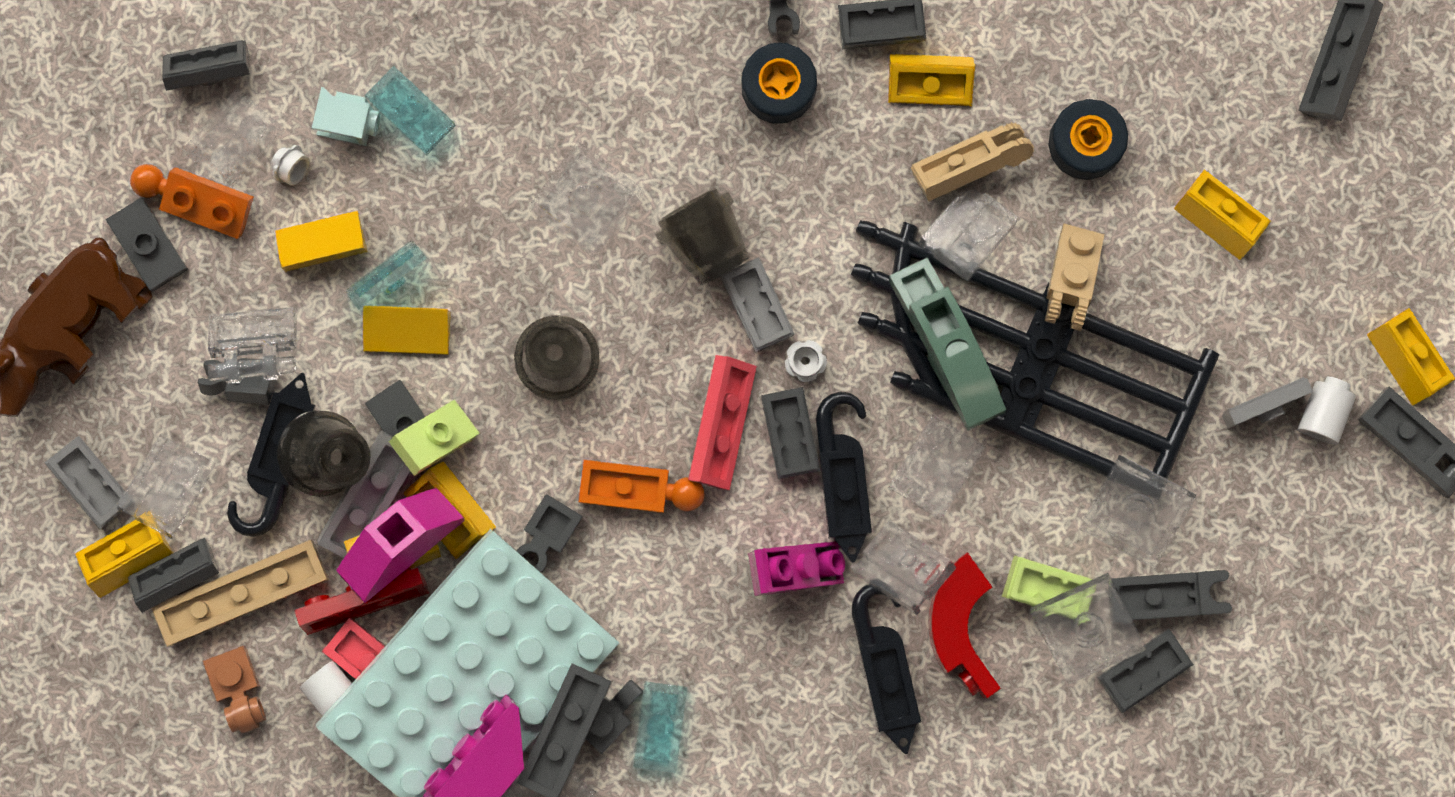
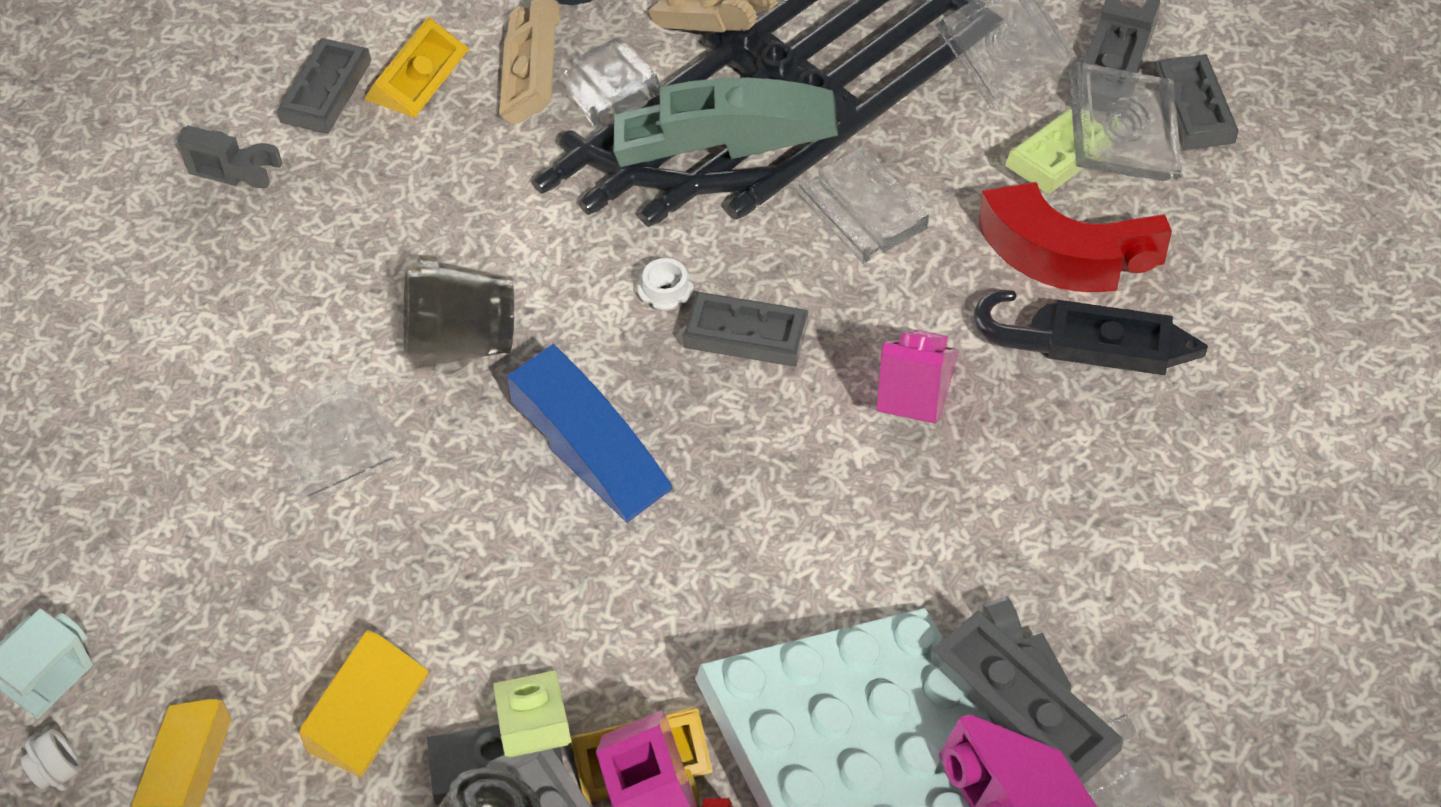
camera: 60 degrees left, 30 degrees down
clear light blue plate [346,241,426,310] -> none
clear light blue plate [364,66,456,156] -> none
clear smoke piece [514,315,600,401] -> none
dark grey plate [517,494,583,573] -> none
orange plate [578,460,705,513] -> none
clear light blue plate [633,681,688,773] -> none
coral plate [688,355,757,490] -> none
light grey plate [720,257,794,353] -> none
black wheel [741,43,817,124] -> none
black plate [816,391,872,563] -> none
clear plate [850,520,956,615] -> none
none -> blue slope [507,343,673,523]

